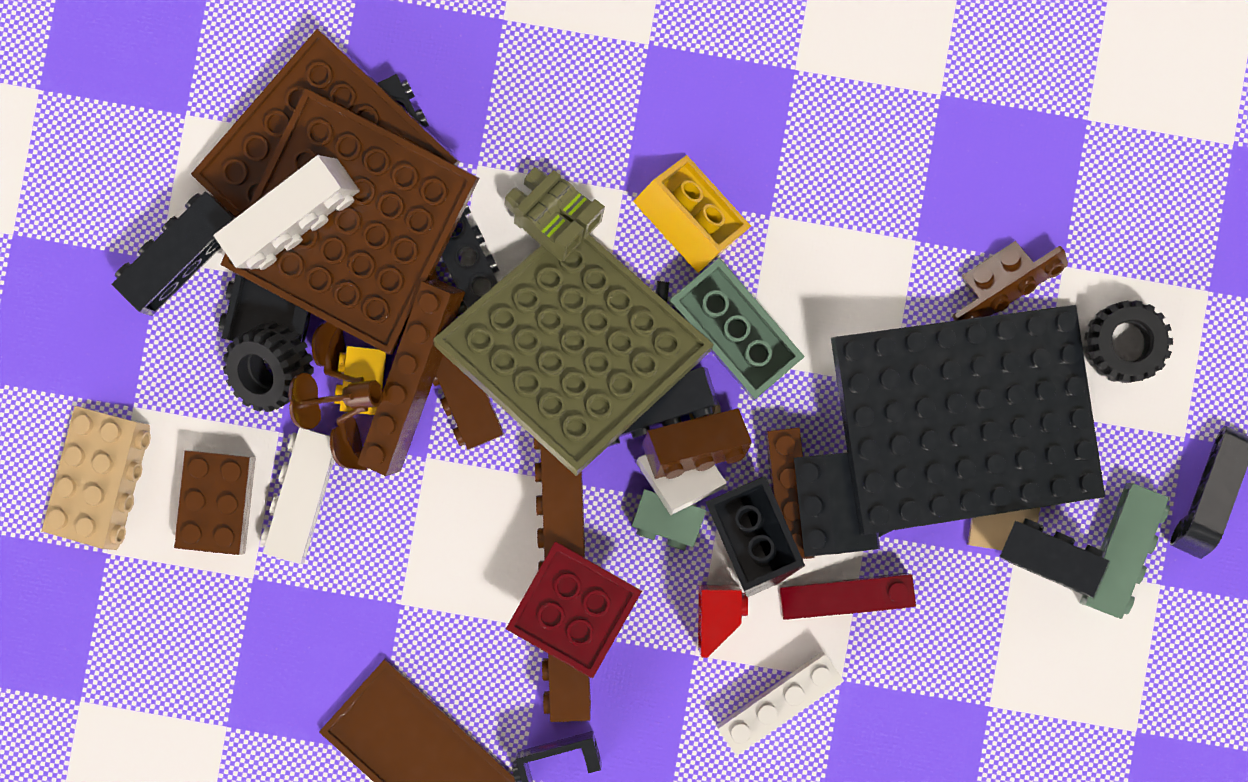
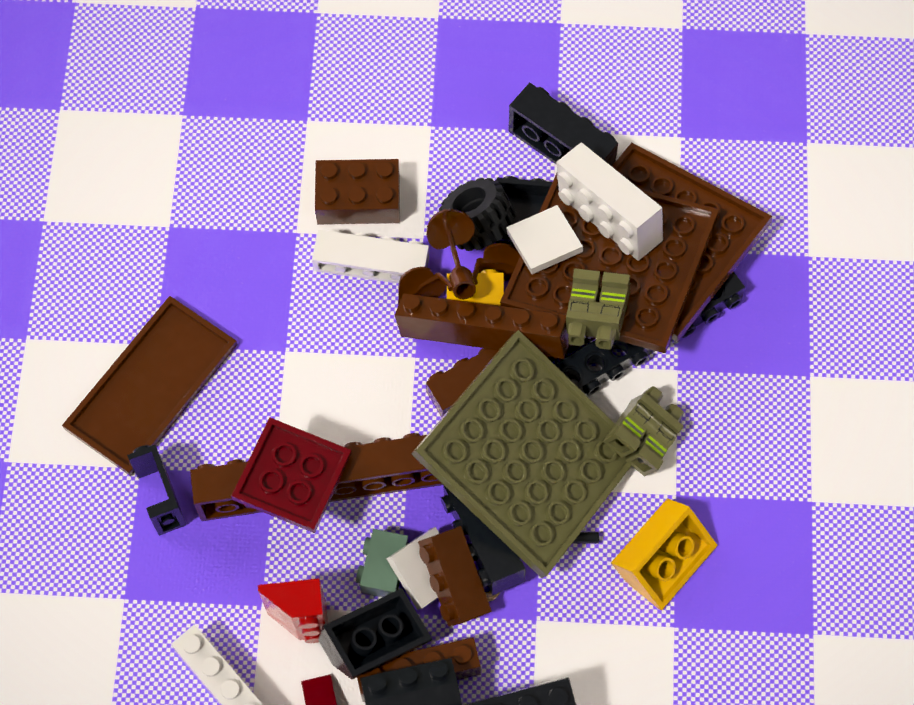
camera: 85 degrees right, 20 degrees down
tan bracket [41,406,151,550] -> none
sand green brick [669,257,805,400] -> none
none -> white tile [506,205,583,274]
none -> olive hips [566,268,630,350]

